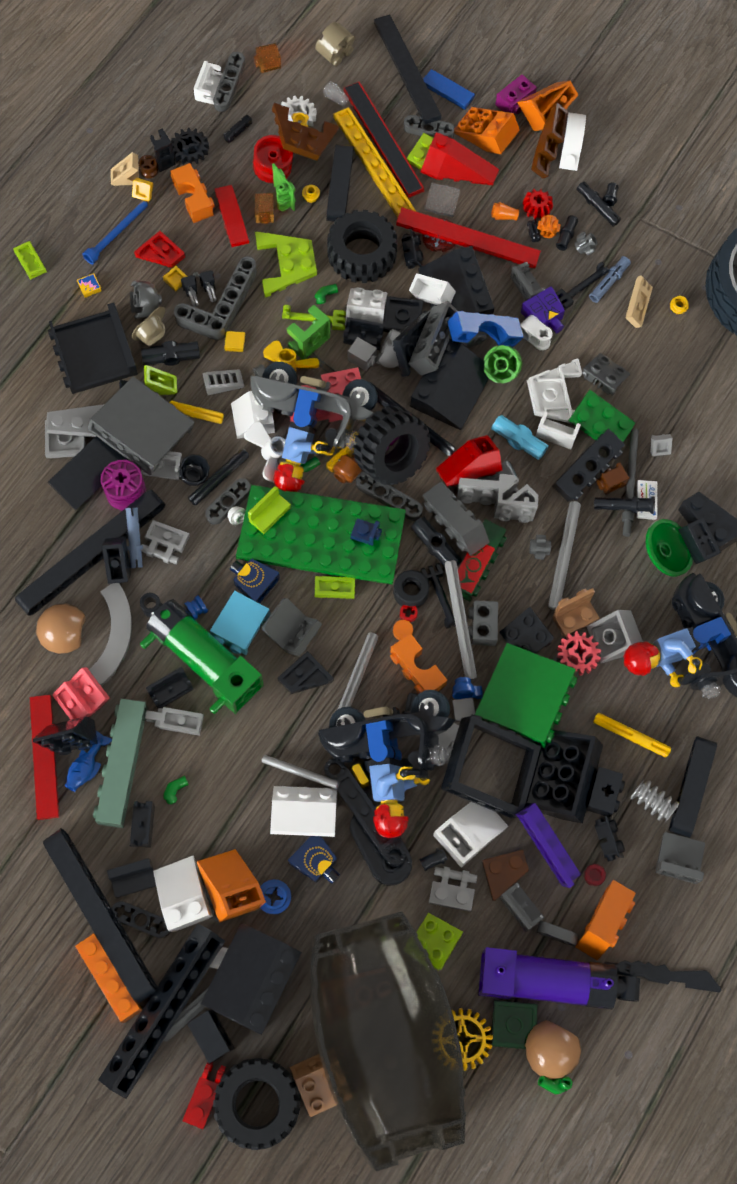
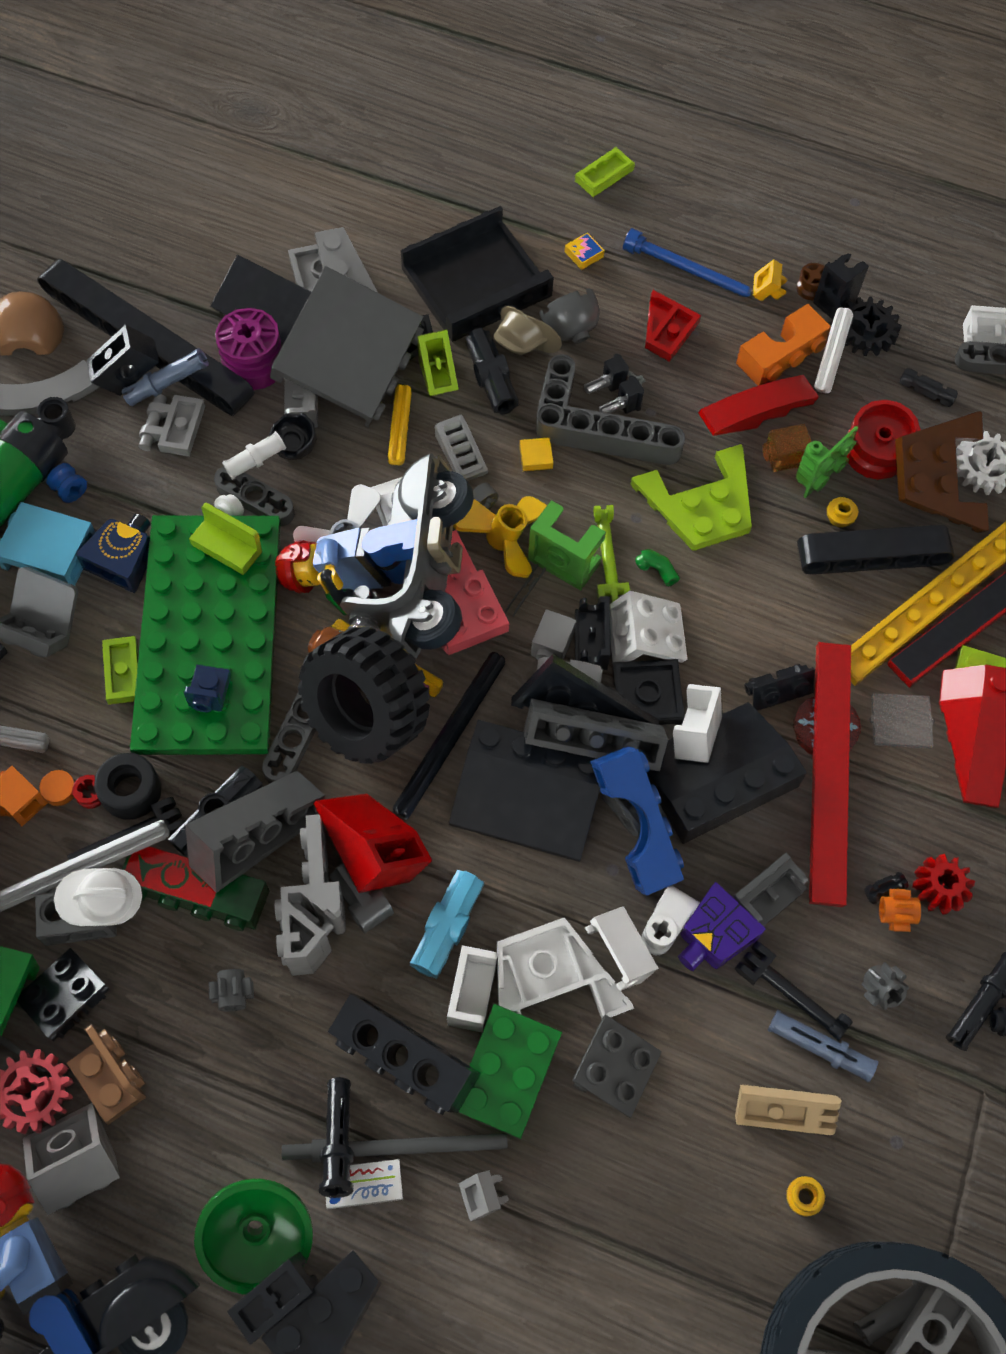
camera: 80 degrees right, 5 degrees down
tan slope [111,152,139,186] -> none
yellow tile [163,266,187,292] -> none
black axle [188,448,249,506] -> none
yellow plate [291,112,309,127] -> none
black tyre [327,209,398,283] -> none
bright green cylinder [484,345,522,383] -> none
orange cone [491,202,519,221] -> none
light grey axle [548,501,581,610] -> none
black pin [556,215,578,251] -> none
reddish brown brick [596,462,629,495] -> none
none -> white piece [54,868,142,926]
none -> white pin [222,431,286,480]
none -> white hinge [585,906,659,991]
none -> white axle [814,307,853,394]

